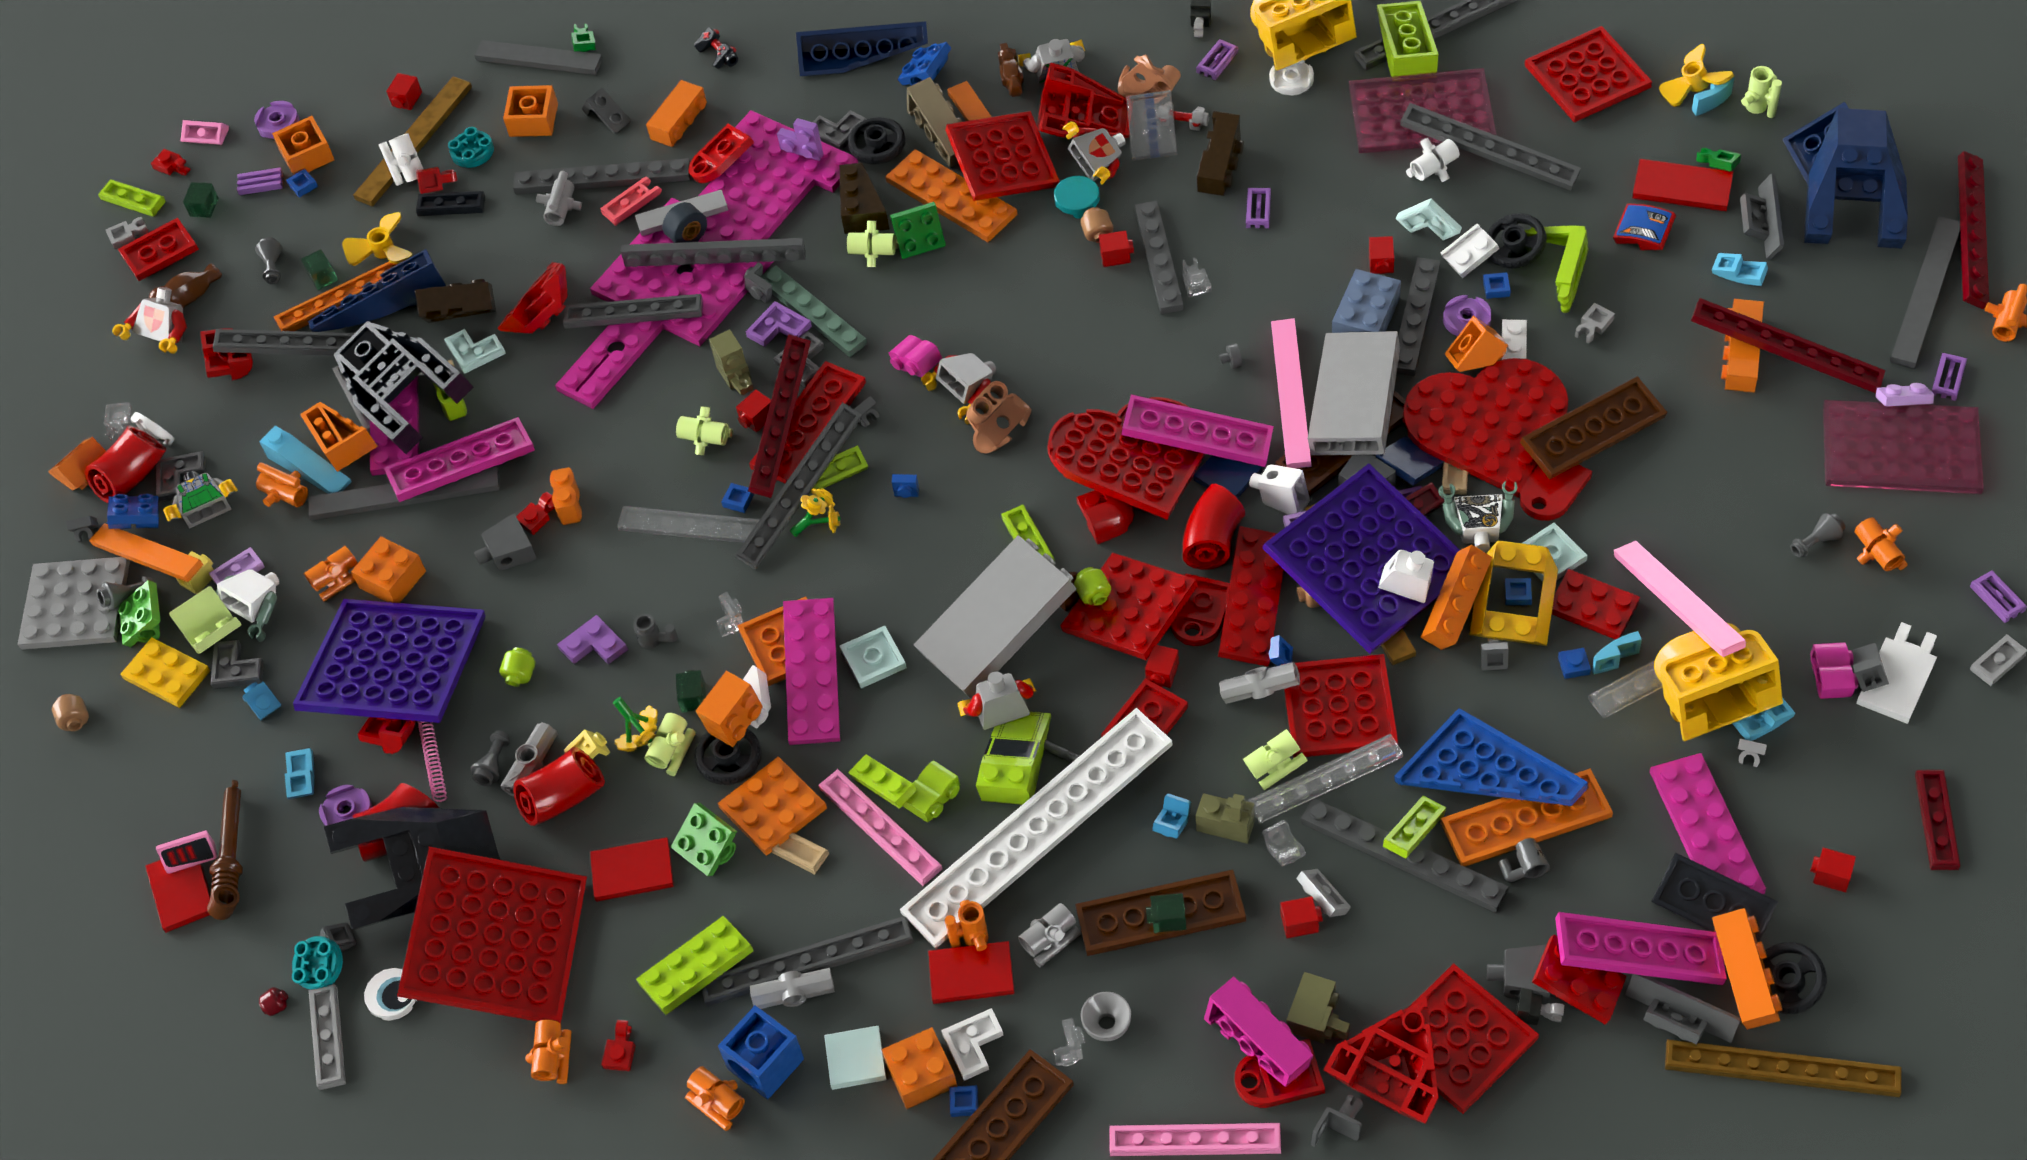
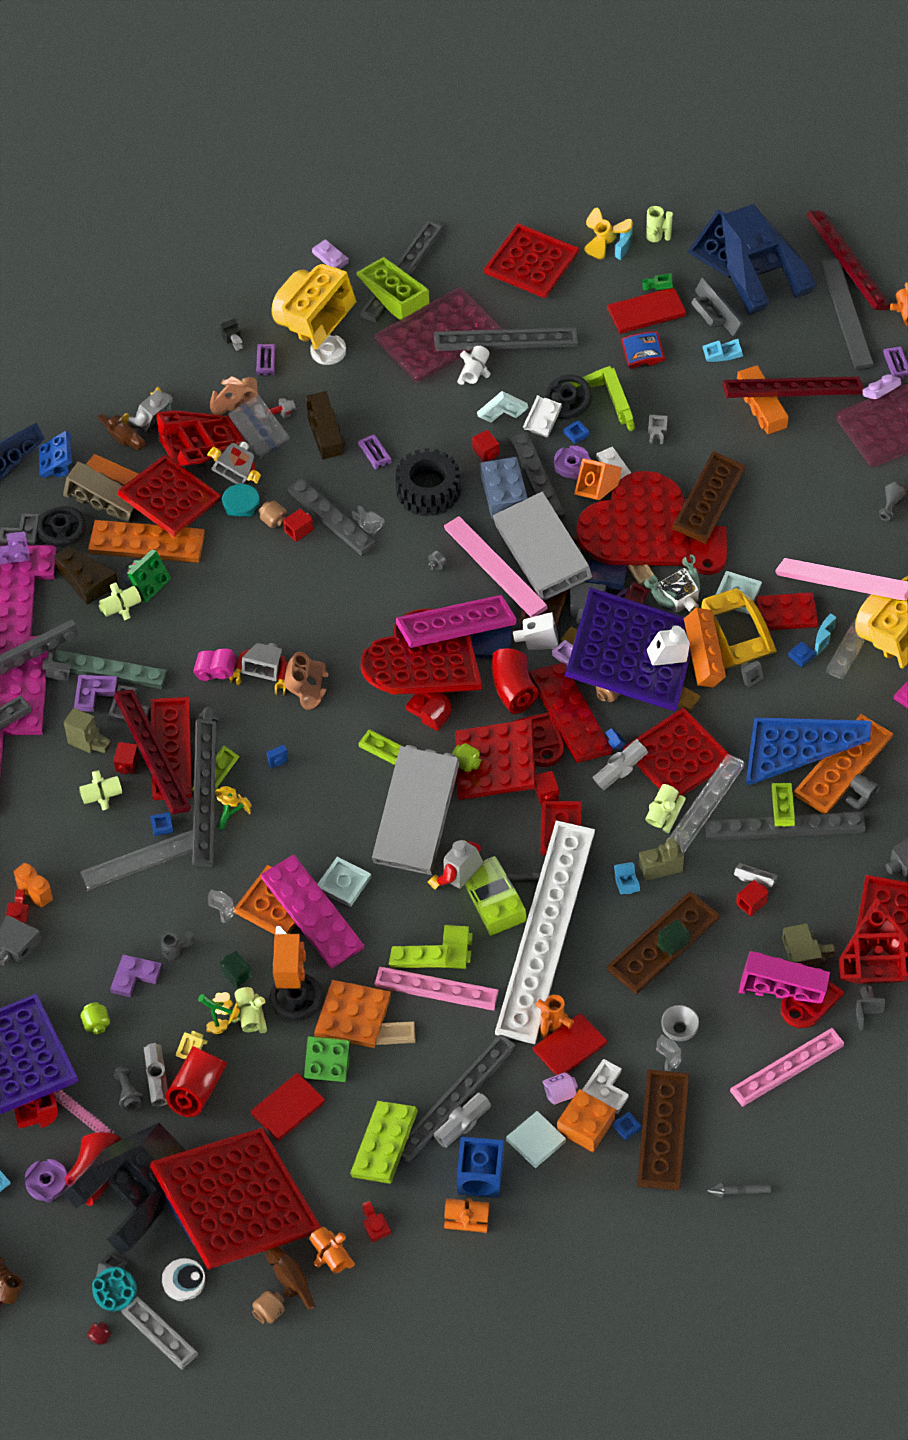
camera: 40 degrees left, 0 degrees up
light grey pin [1018,903,1081,968] -> none
clear bracket [1263,820,1306,867] -> none
blue plate [1504,578,1532,605] -> none
none -> medium nougat head [252,1291,285,1324]
none -> reddish brown animal [265,1247,316,1310]
none -> black tyre [395,448,460,516]
none -> lavender brick [543,1072,578,1105]

